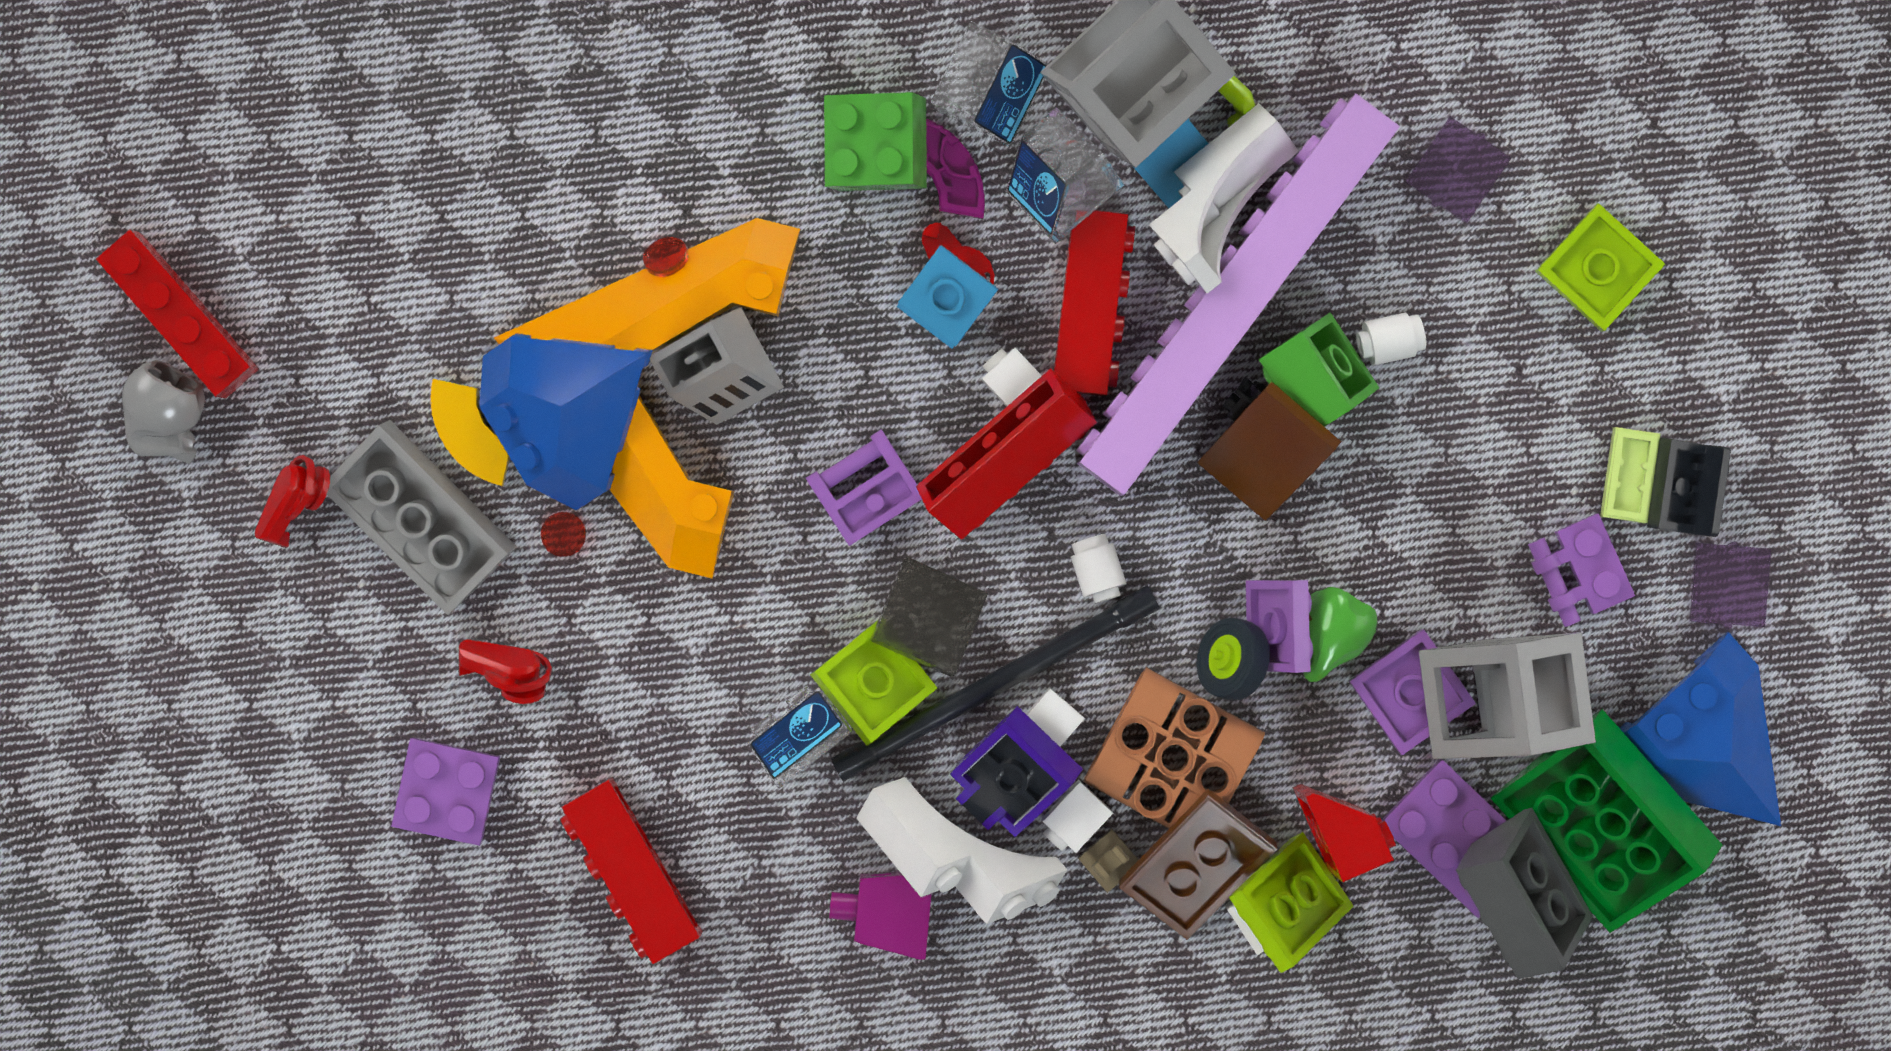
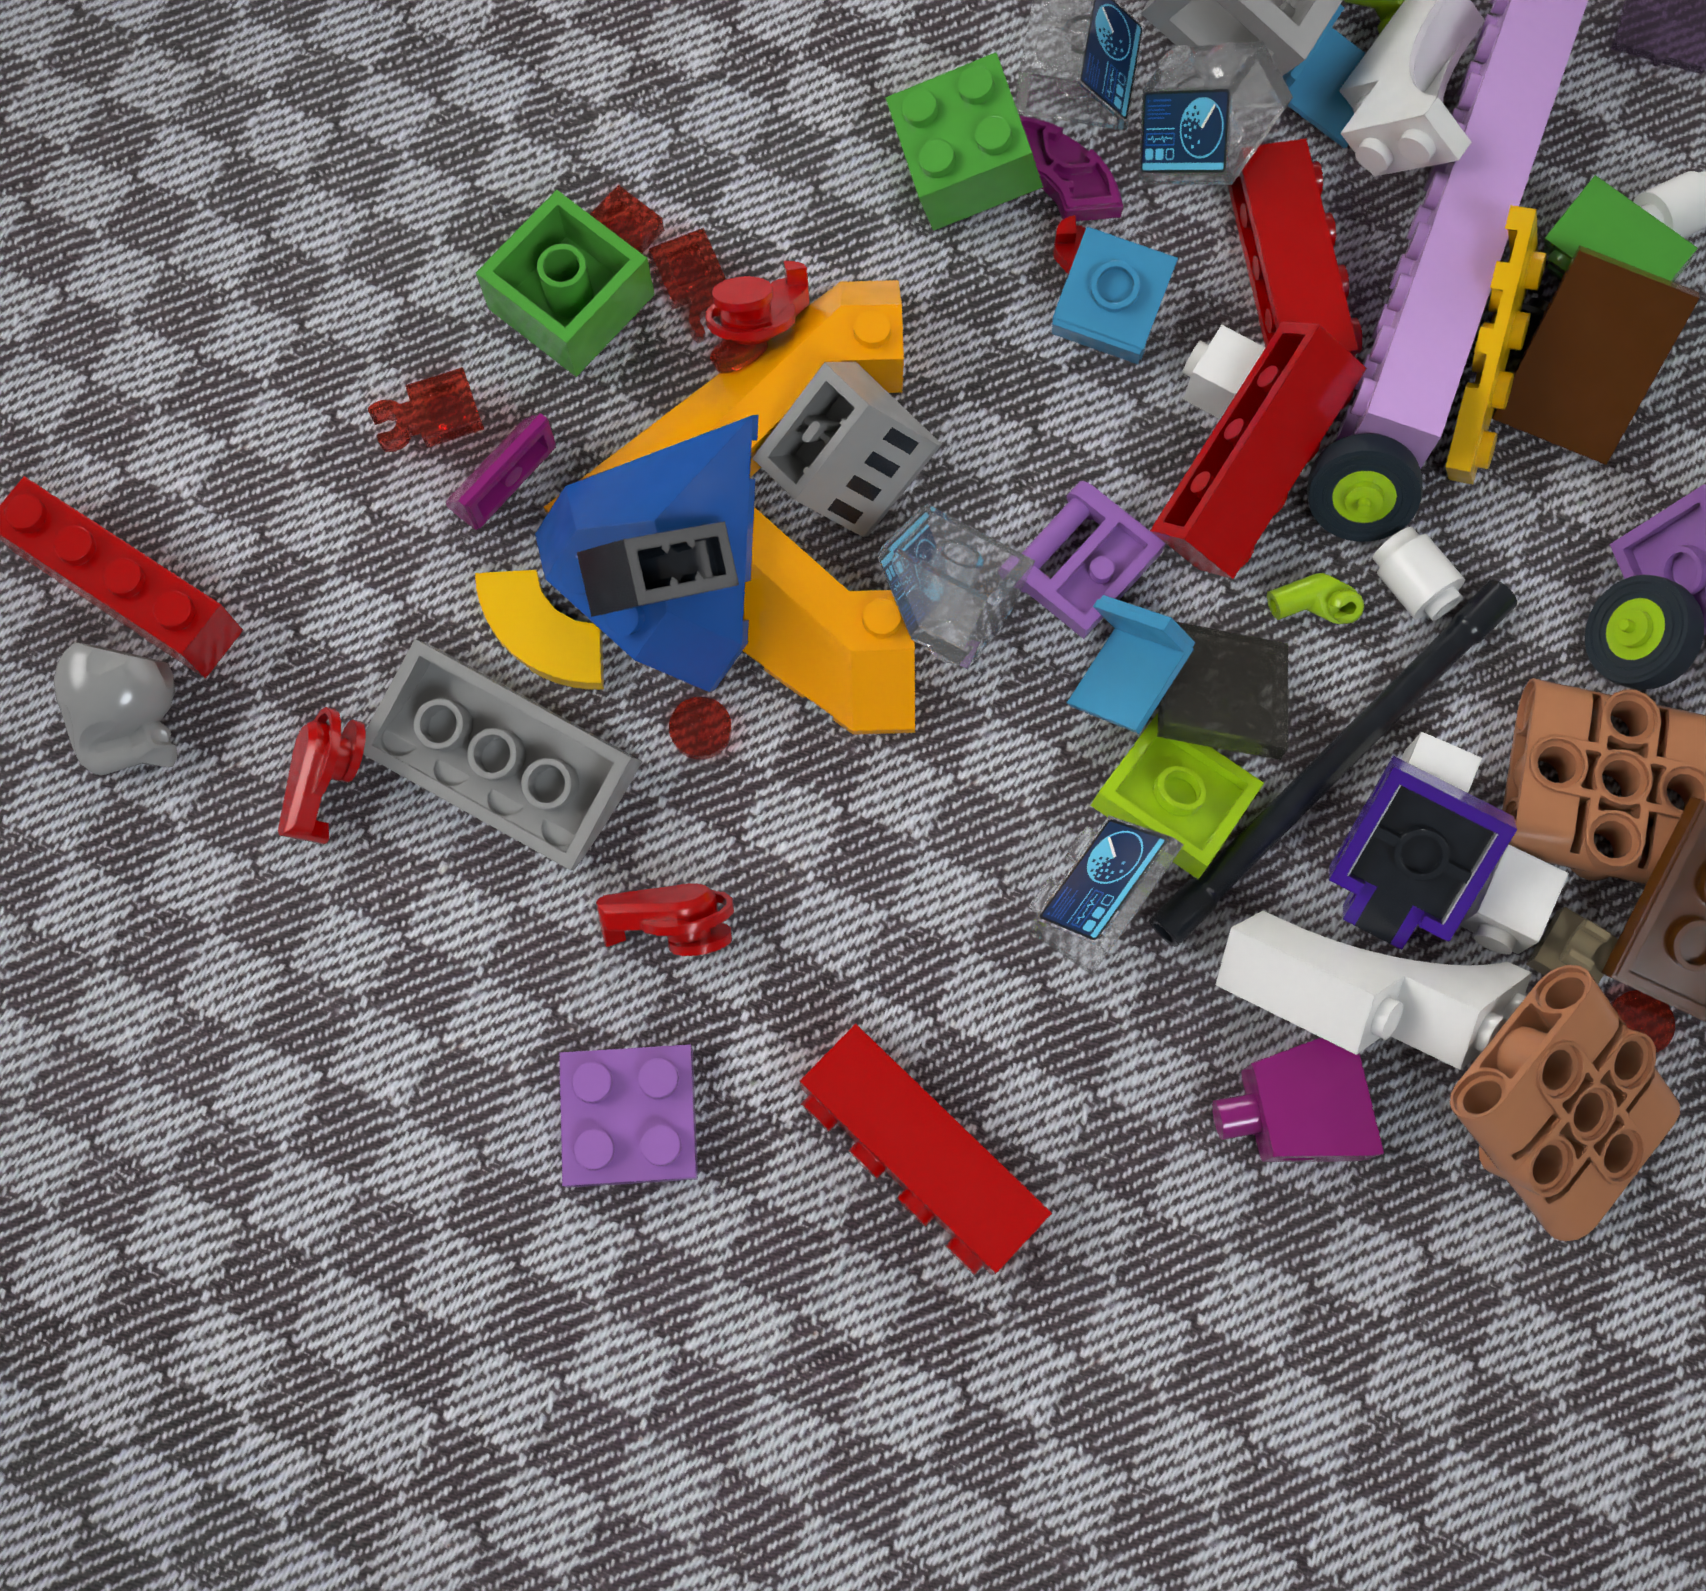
camera: 15 degrees left, 15 degrees down
none -> clear red plate [368,367,485,452]
none -> magenta slope [445,413,556,530]
none -> bright green brick [475,190,655,377]
none -> black arch [577,521,739,617]
none -> clear red plate [590,185,665,254]
none -> clear red plate [648,228,727,343]
none -> red piece [705,261,810,345]
none -> clear slope [877,503,1035,670]
none -> dark azure piece [1067,595,1195,734]
none -> lime arm [1267,573,1364,624]
none -> black wheel [1307,433,1423,542]
none -> yellow wing [1446,205,1547,485]
none -> nougat connector [1450,965,1680,1241]
none -> clear red piece [1611,990,1675,1053]

